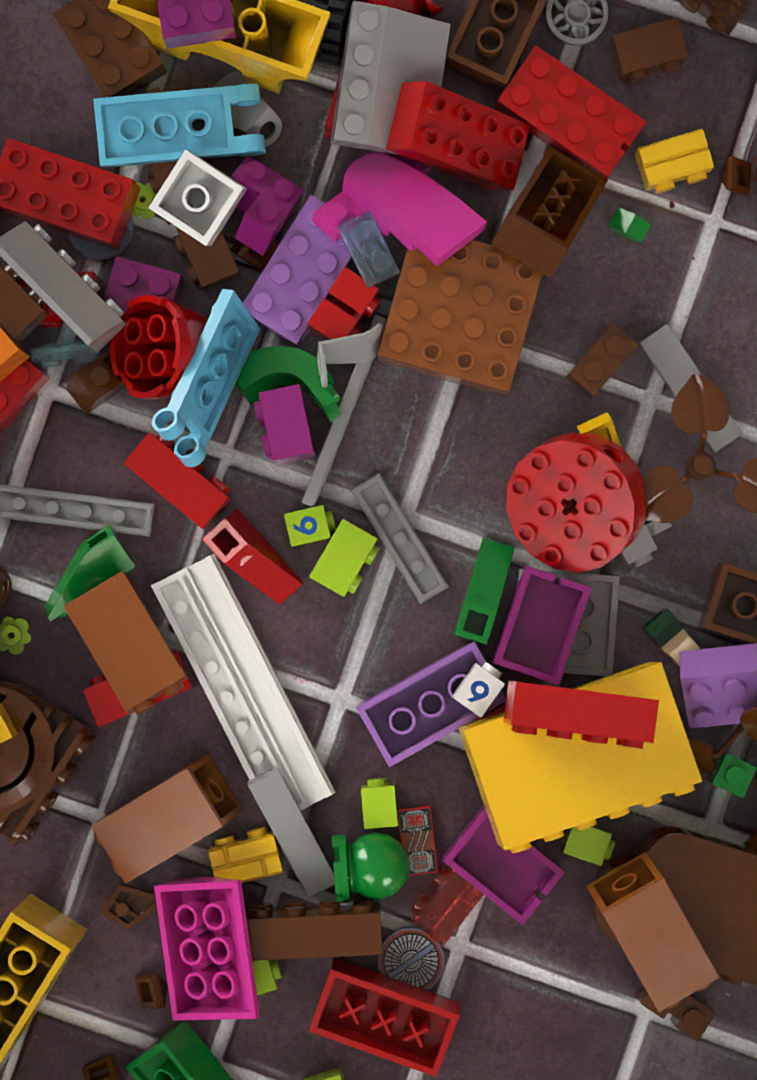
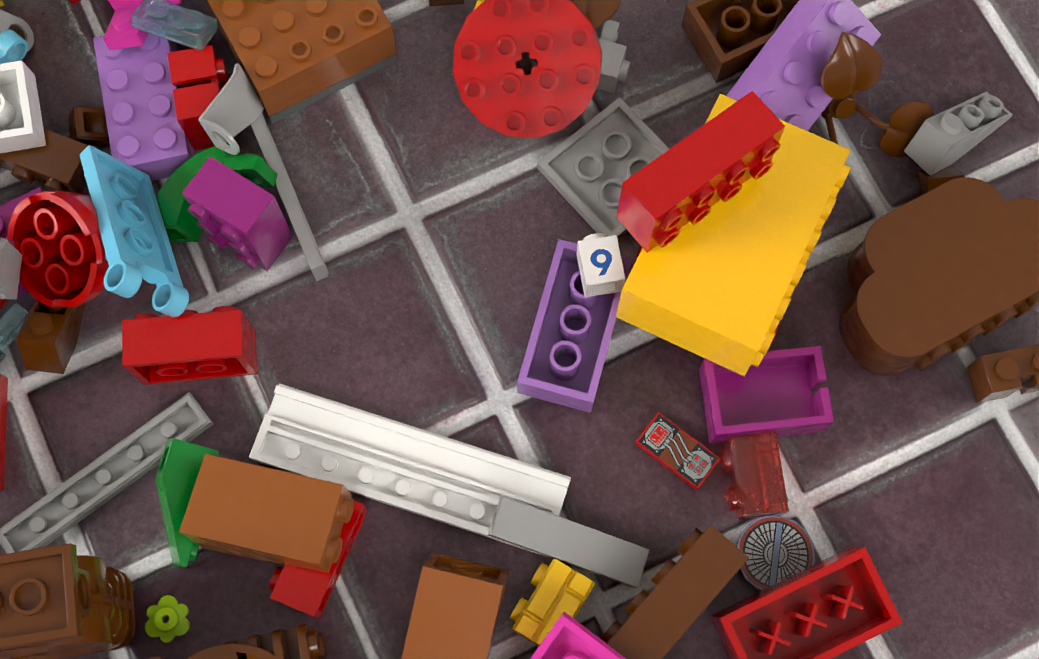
camera: 50 degrees left, 15 degrees down
red slope [202,509,304,605] -> none
magenta brick [231,155,305,256] -> none
lime brick [284,505,336,547] -> none
lime brick [309,519,380,597] -> none
green tile [332,832,411,903] -> none
light grey tile [351,473,449,604] -> none
lime brick [361,778,398,829] -> none
green slope [453,538,515,645] -> none
magenta piece [492,566,592,685] -> none
lime brick [560,826,615,866] -> none
dark orange slope [586,852,719,1012] -> none
leg [641,608,700,669] -> none
green brick [707,753,757,798] -> none

